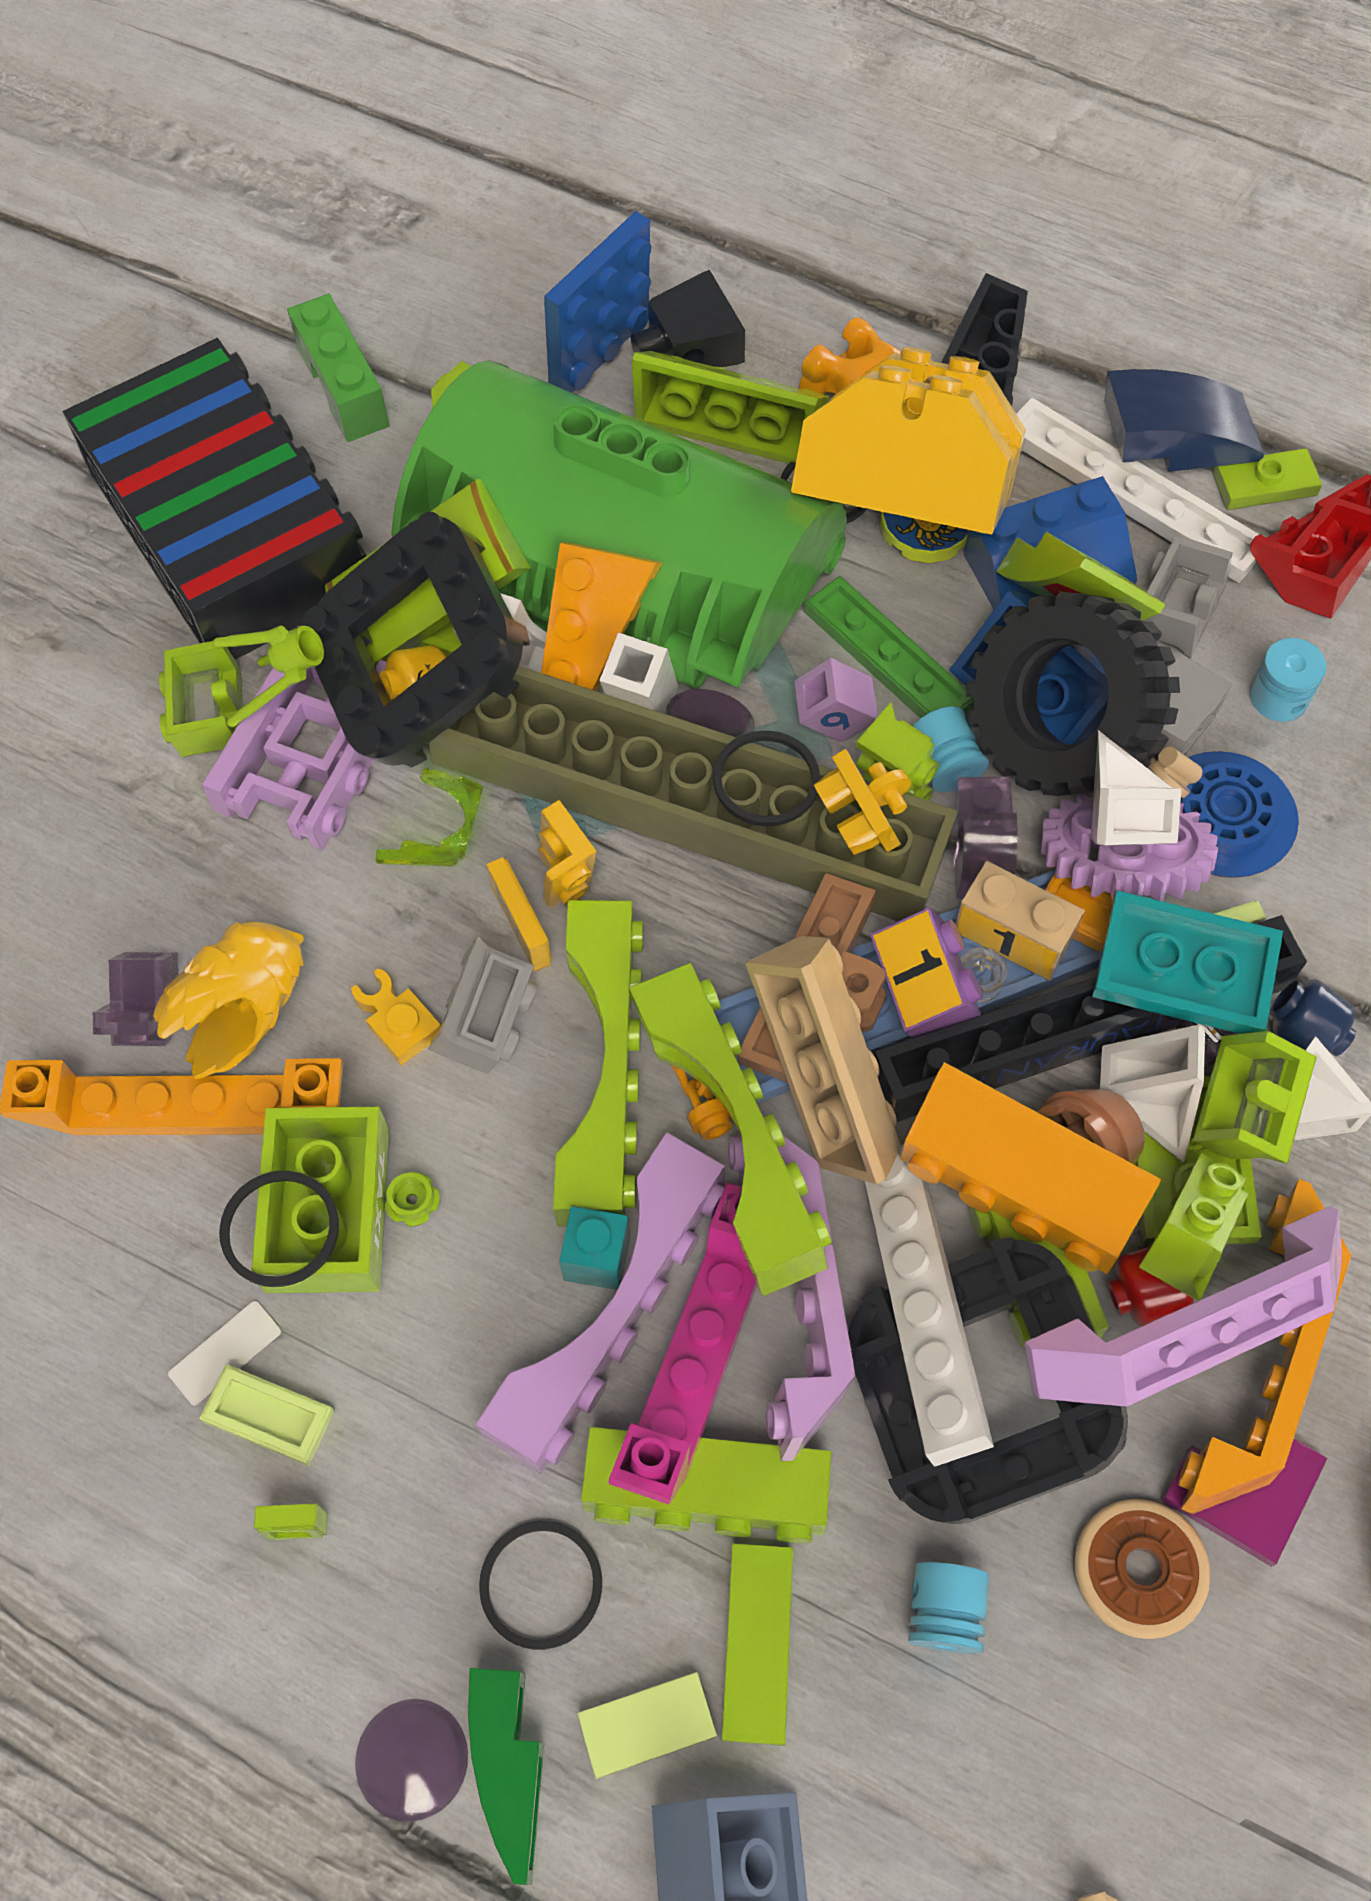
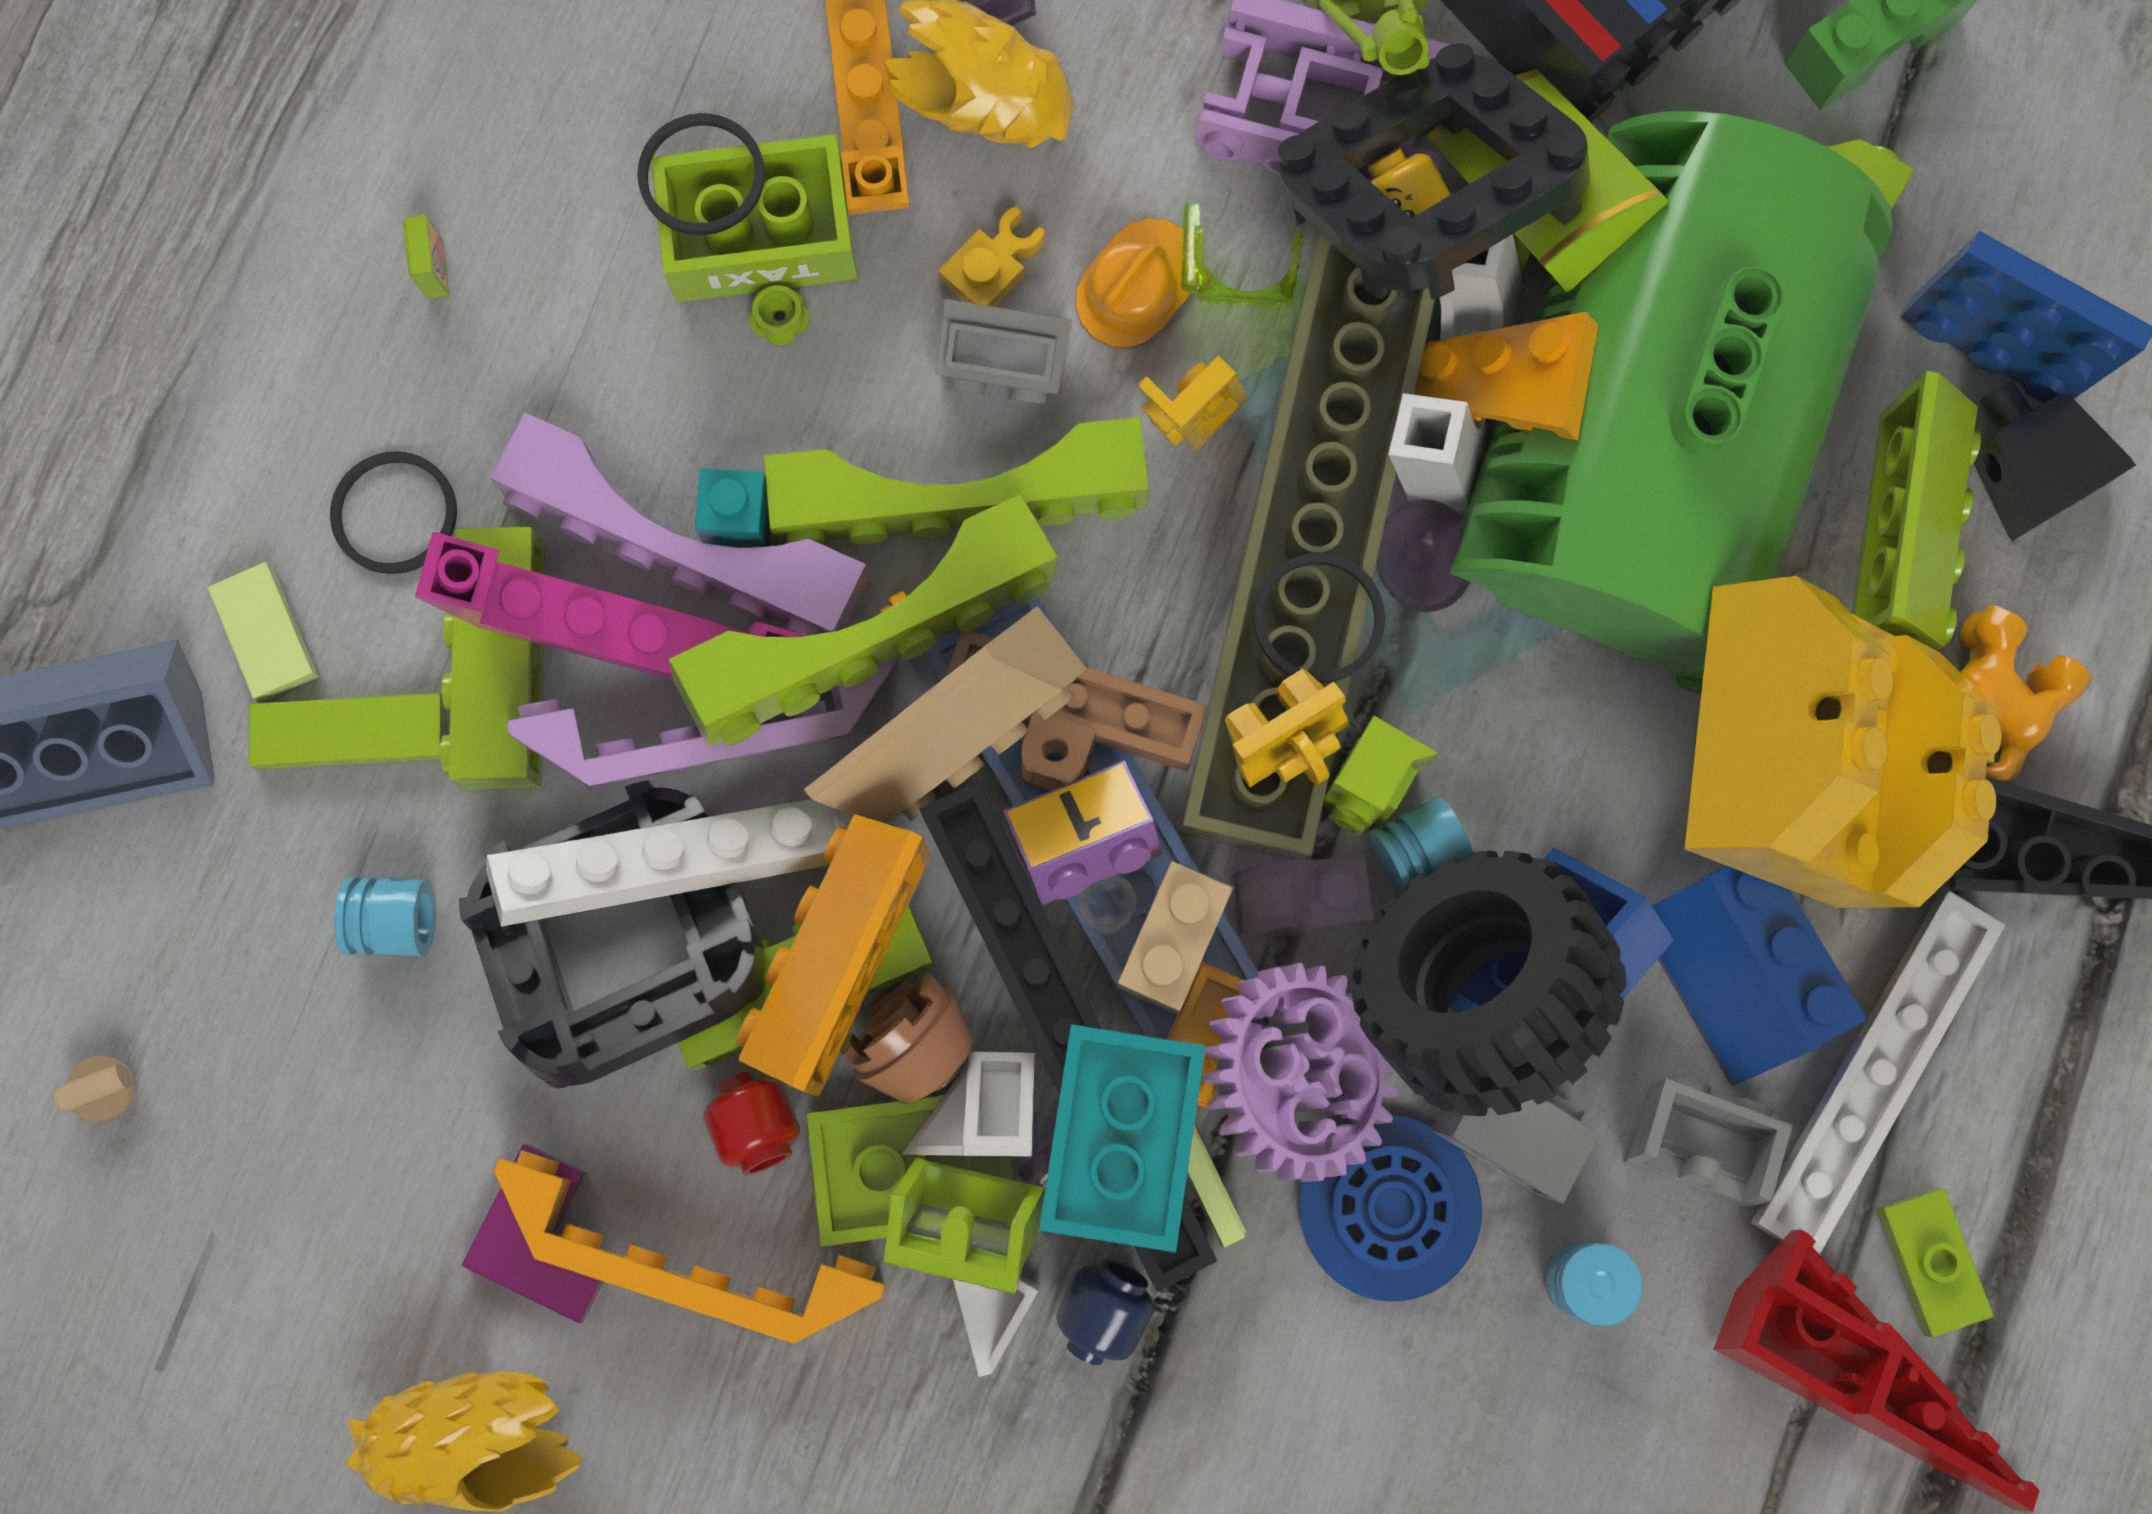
camera: 80 degrees right, 15 degrees up
white sticker [168,1301,282,1406] -> none
yellowish green tile [199,1364,335,1467] -> none
clear purple piece [355,1699,468,1822] -> none
green slope [468,1668,545,1885] -> none
yellow tile [486,857,552,972] -> none
lavender brick [794,658,878,742] -> none
bright green tile [804,575,974,718] -> none
lime slope [996,531,1166,621] -> none
lavender slope [1025,1206,1342,1407] -> none
dark orange wheel [1075,1499,1210,1639] -> none
white slope [1091,730,1181,845] -> none
dark blue slope [1104,369,1264,472] -> none
lime window [1139,1153,1248,1301] -> none
tan plate [1148,746,1202,798] -> none
none -> light orange piece [1076,218,1202,348]

